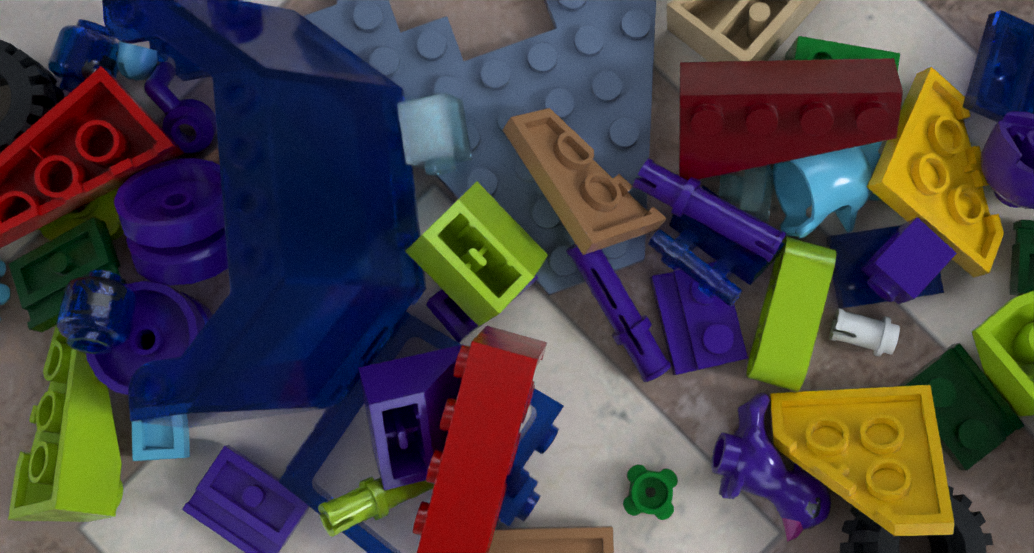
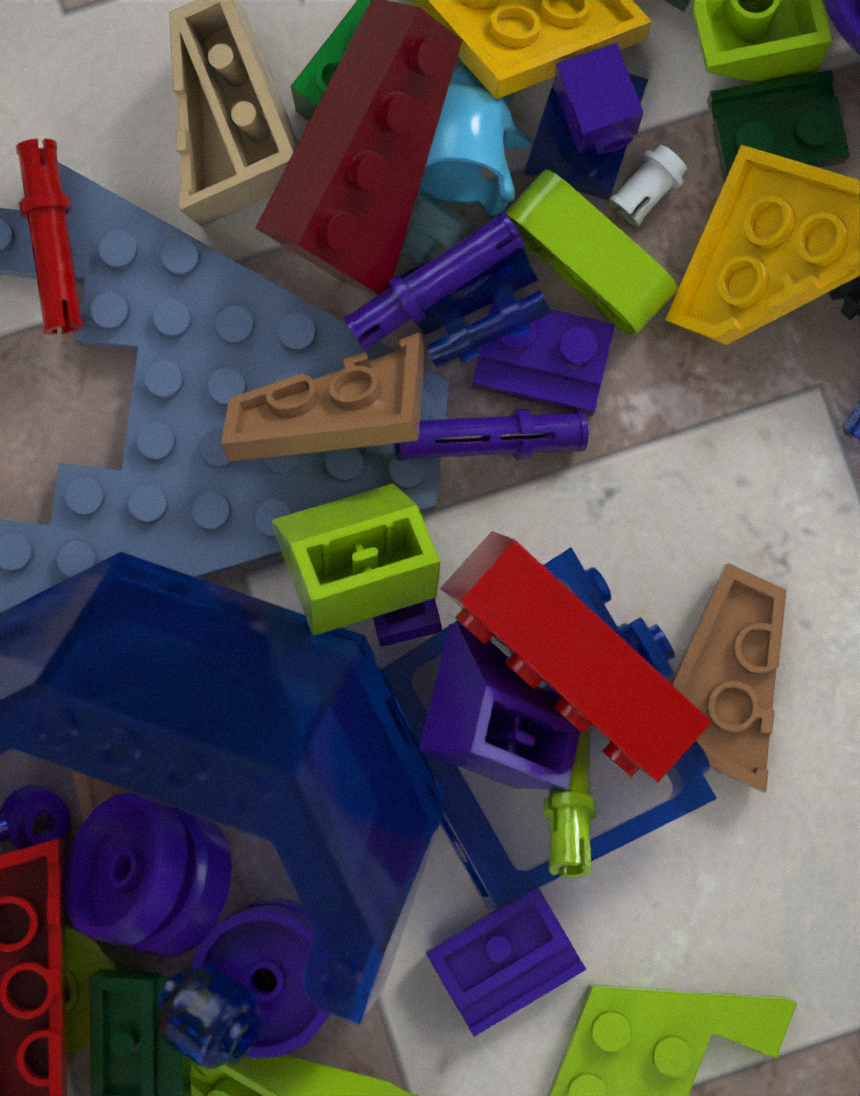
camera: 65 degrees left, 0 degrees up
medium azure plate [131,406,190,461] -> none
clear light blue brick [397,93,472,175] -> none
green plate [623,464,678,520] -> none
dark purple animal [711,393,831,542] -> none

